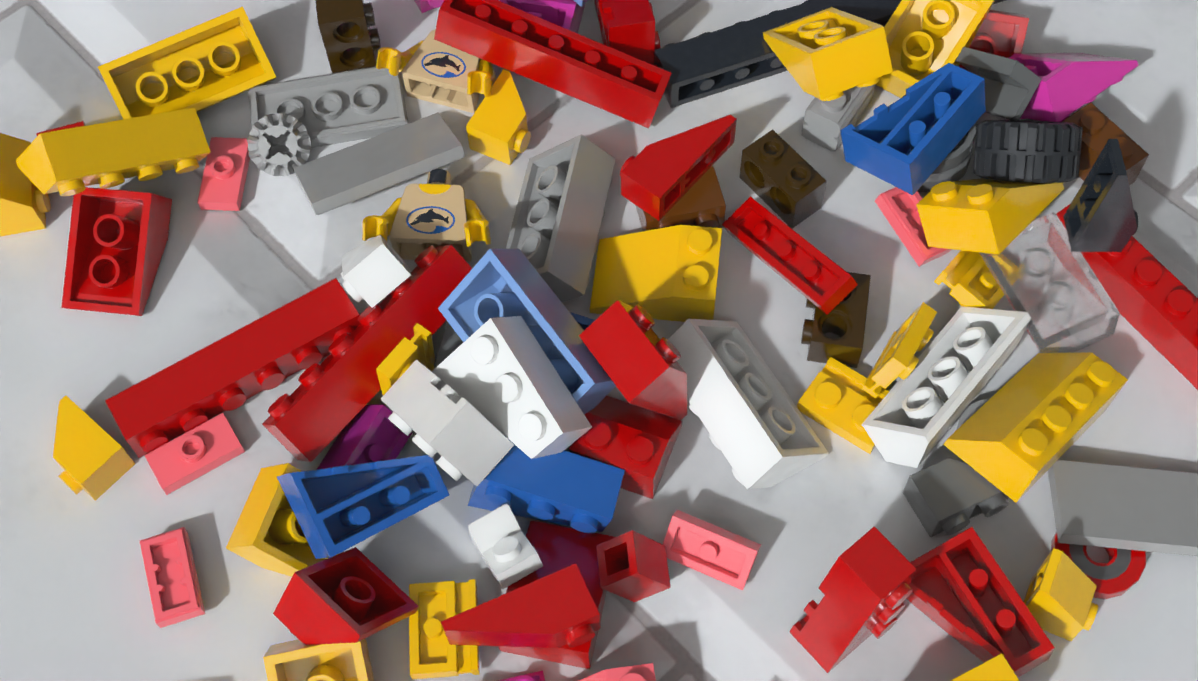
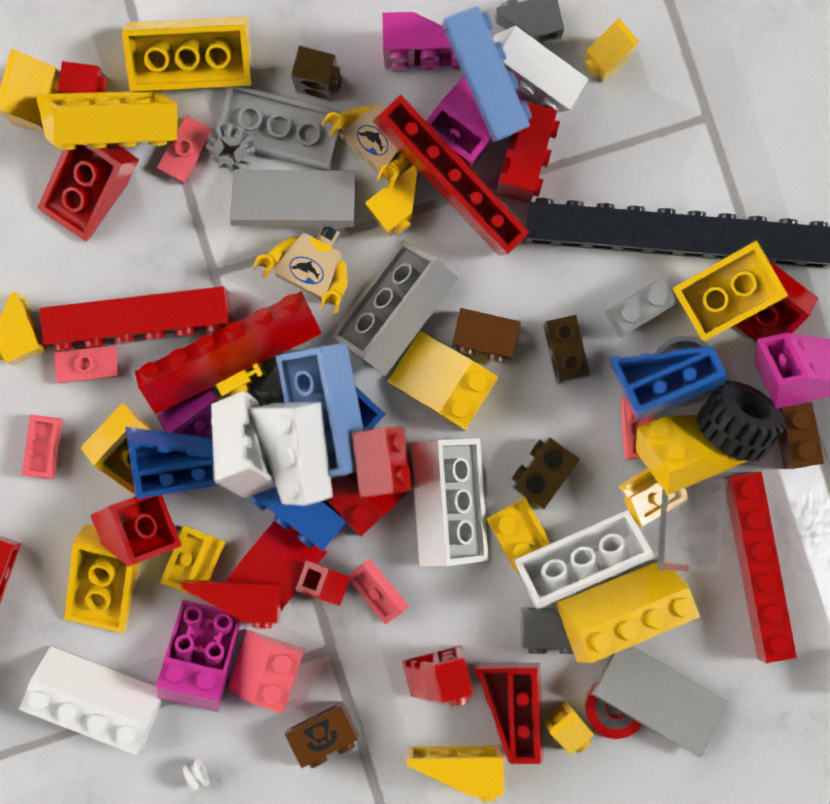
camera: 25 degrees right, 25 degrees up
white slope [341,235,411,308] -> none
white slope [467,503,543,589] -> none
red slope [620,115,737,221] -> none
red plate [722,196,858,315] -> none
yellow slope [763,7,893,101] -> none
yellow plate [862,302,937,398] -> none
dark grey panel [956,47,1042,122] -> none
black slope [1063,139,1138,252] -> none

